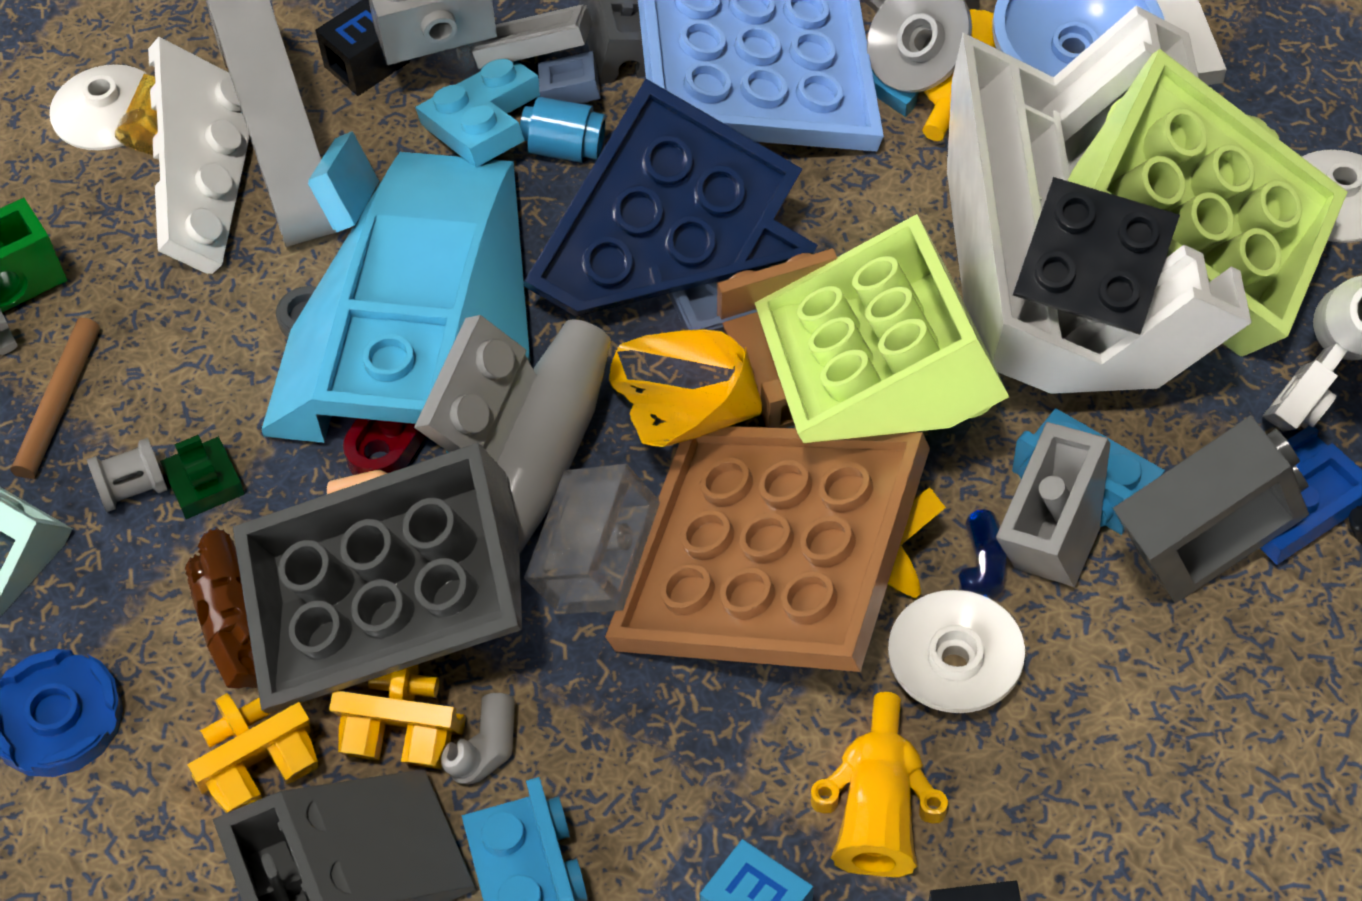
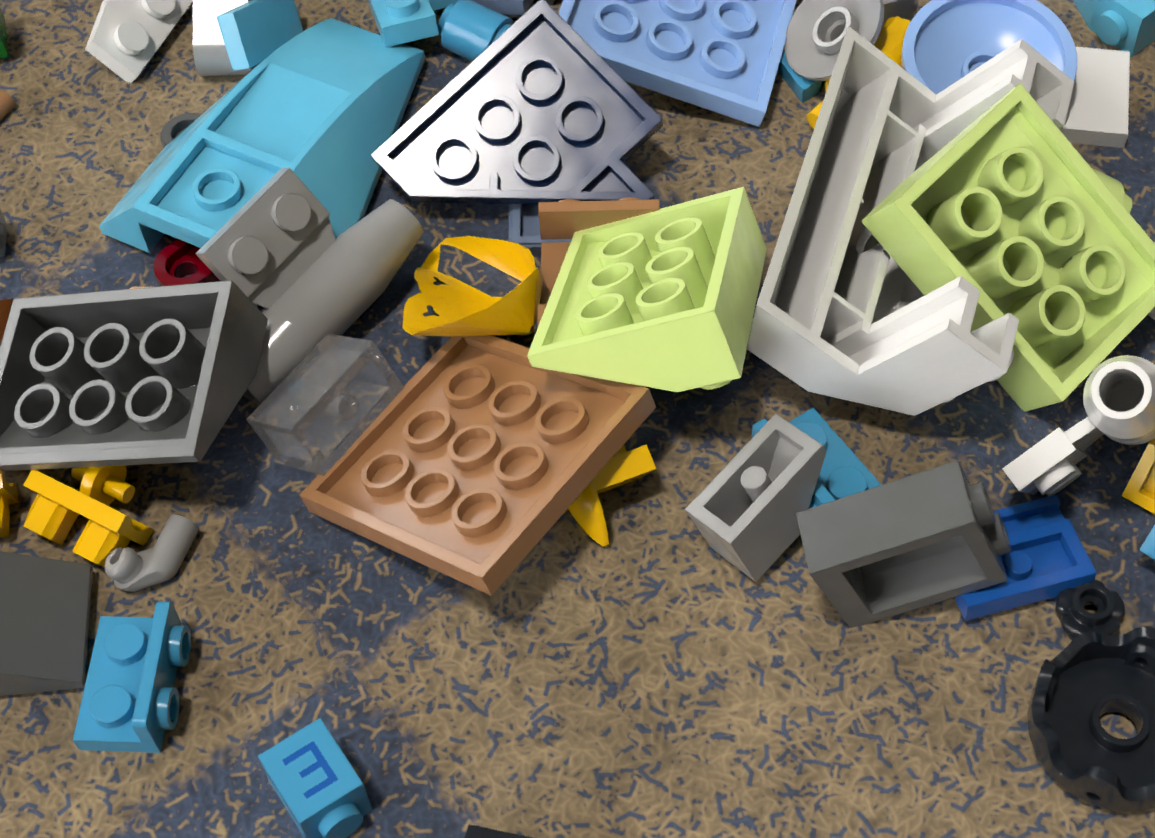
camera: 20 degrees right, 0 degrees up
dark green tile [160,435,245,519] -> none
yellow piece [811,692,948,877] -> none
white dish [888,590,1025,713] -> none
clear blue arm [958,509,1007,600] -> none
black hinge [1013,177,1180,335] -> none

